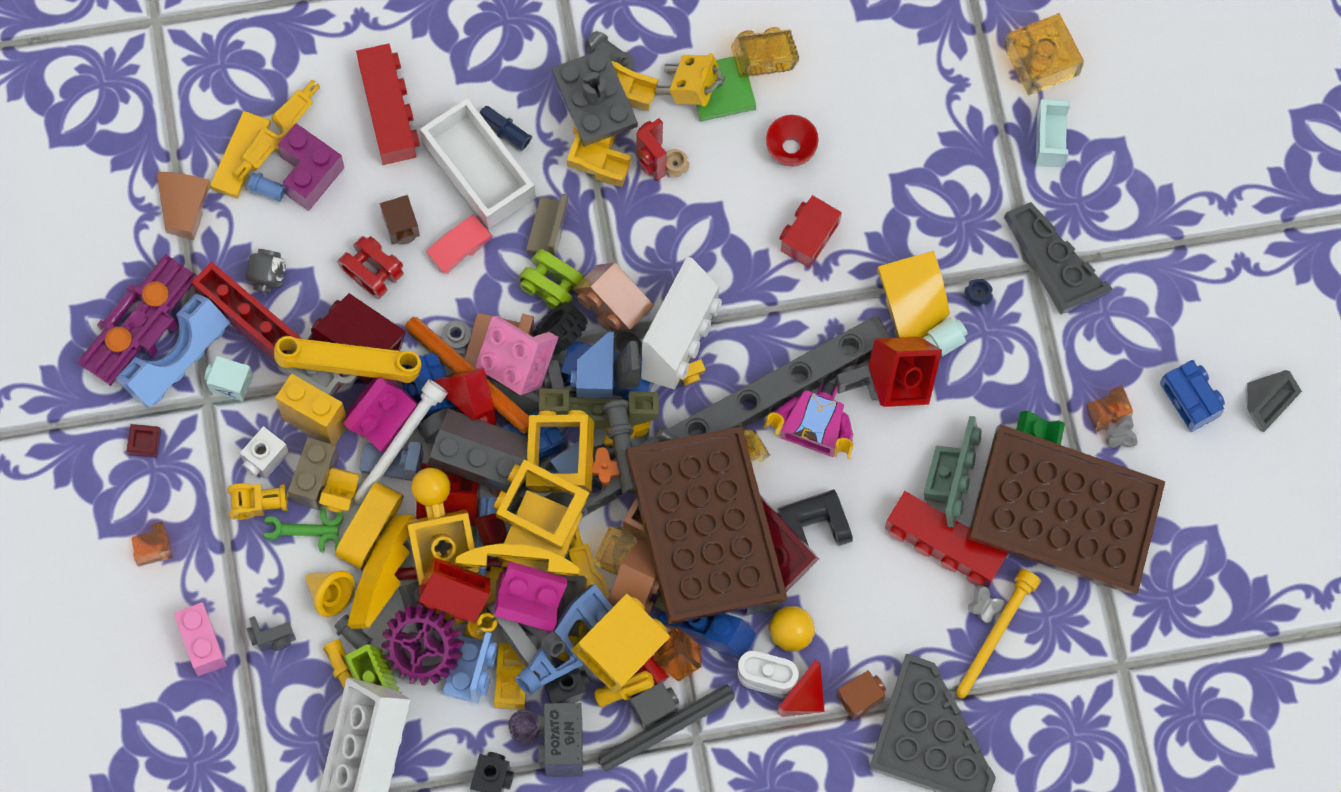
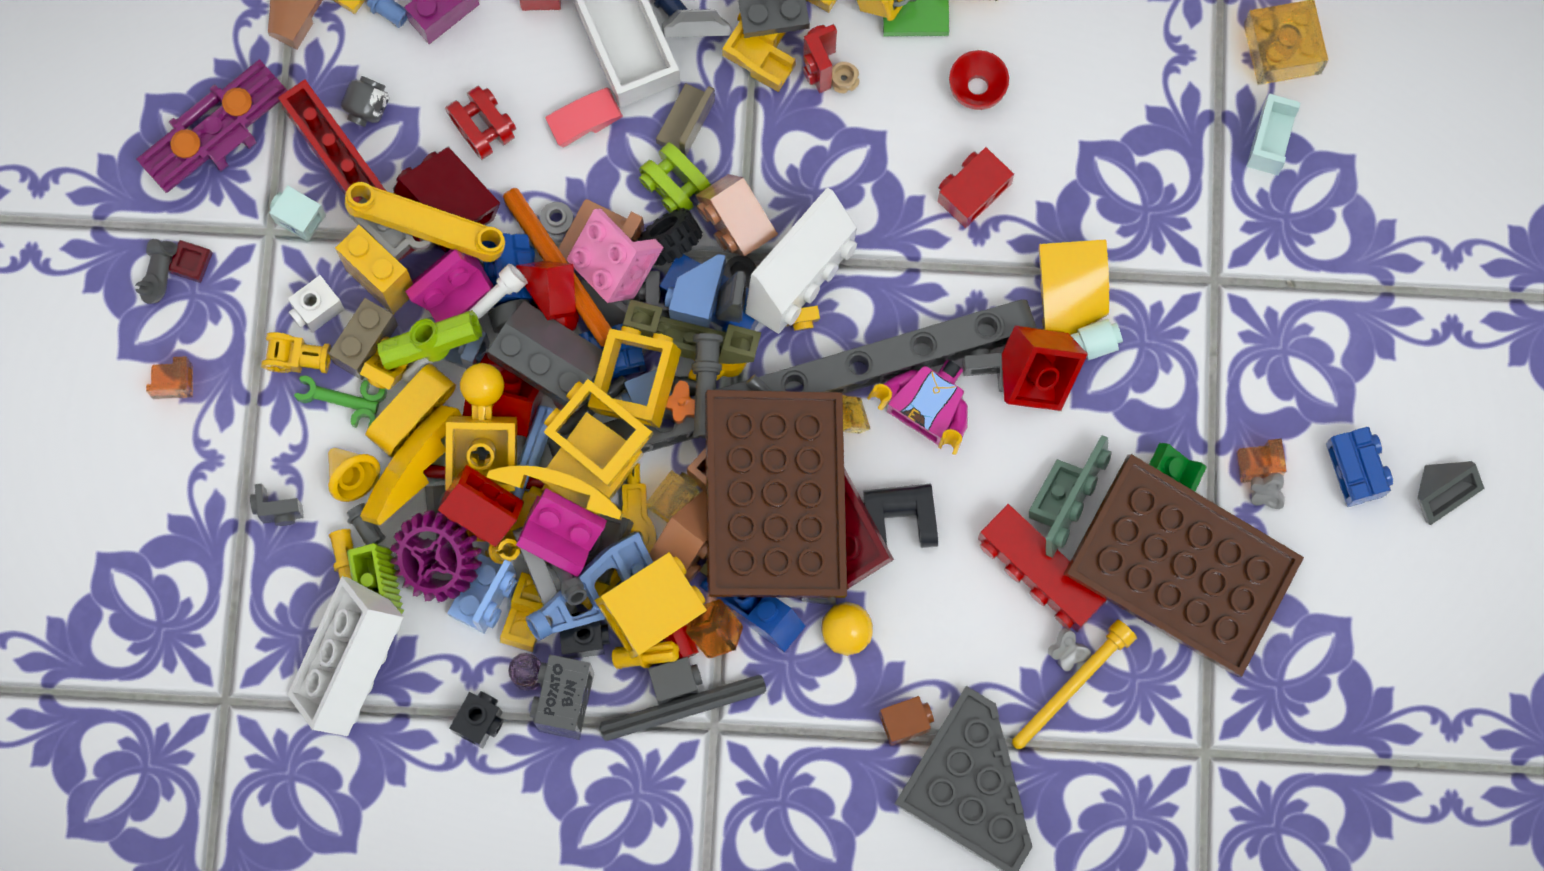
camera: 15 degrees right, 5 degrees up
light blue arch [115,293,230,408] -> none
bright pink brick [174,602,227,677] -> none
reddish brown brick [380,195,420,245] -> none
dark red tile [474,513,508,546] -> none
white brick [737,651,799,697] -> none
red slope [777,659,825,717] -> none
dark blue plate [964,279,993,307] -> none
dark grey wing [1004,202,1113,314] -> none
none -> dark grey piece [135,239,178,304]
none -> lime piece [377,310,483,370]
none -> light grey slope [662,9,731,37]

